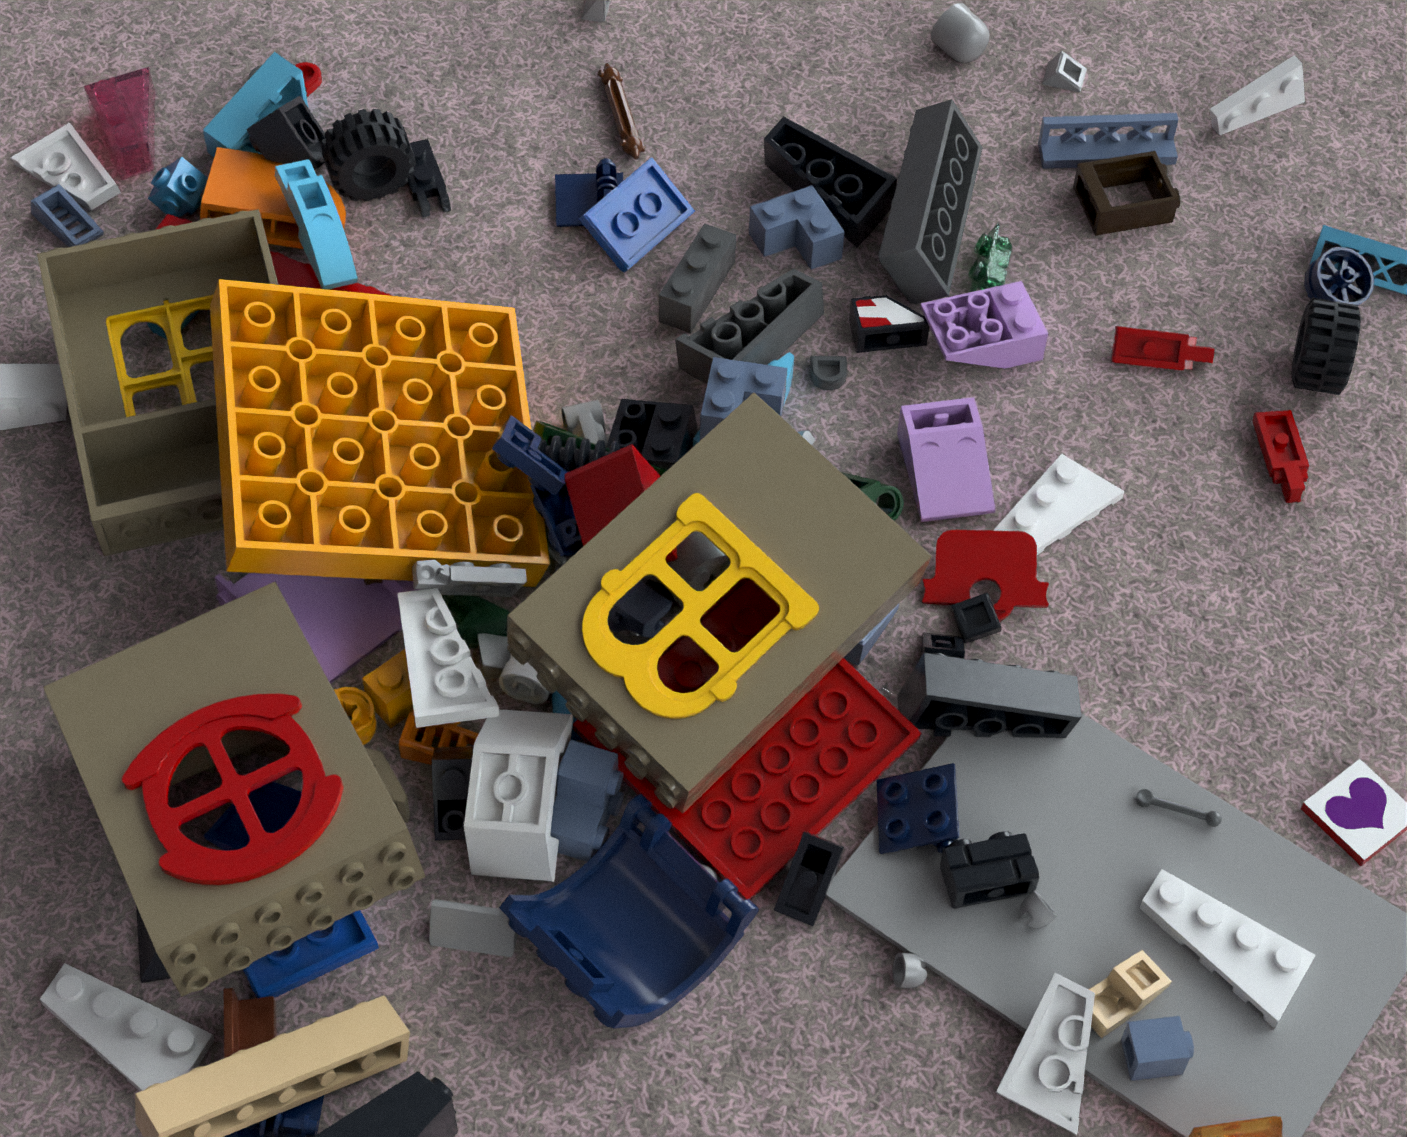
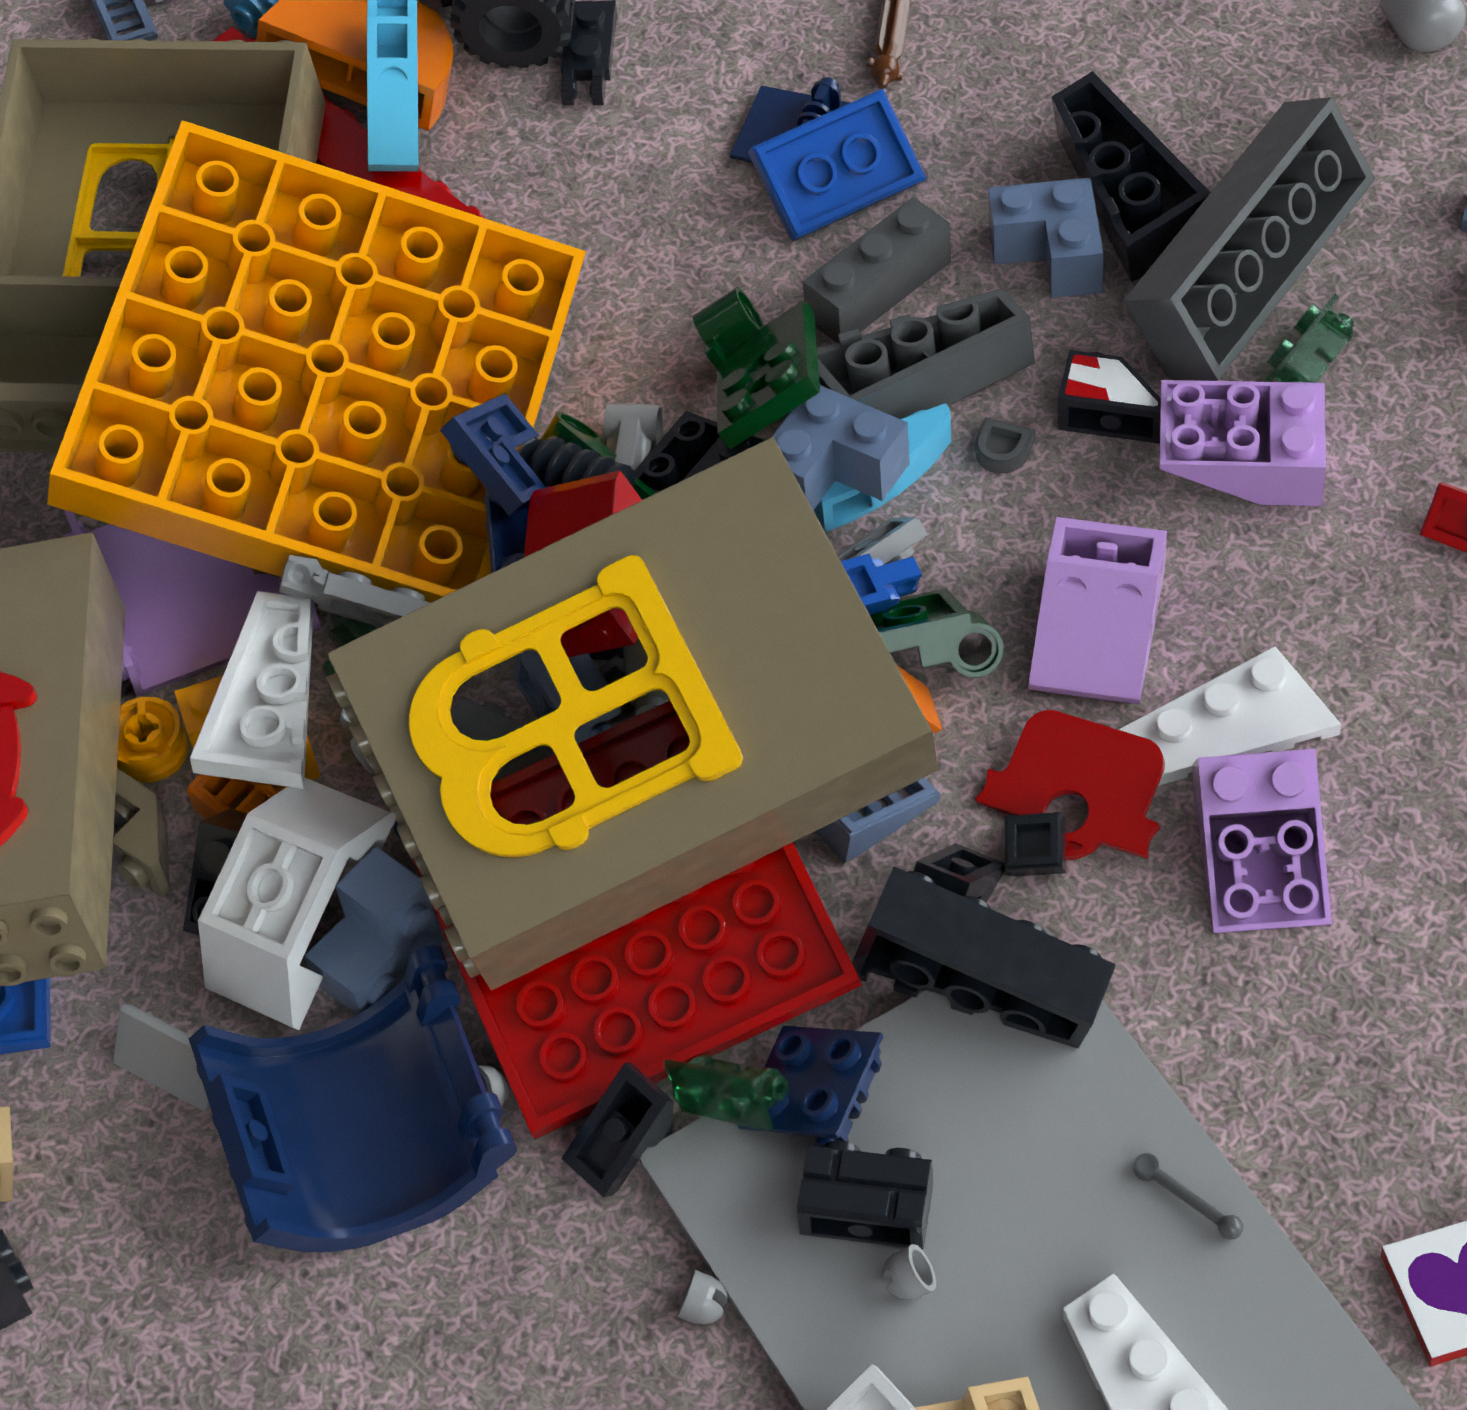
camera: 30 degrees right, 0 degrees up
none -> clear green hinge [663,1055,788,1131]
none -> dark green hinge [693,287,820,450]
none -> lavender slope [1192,749,1332,933]

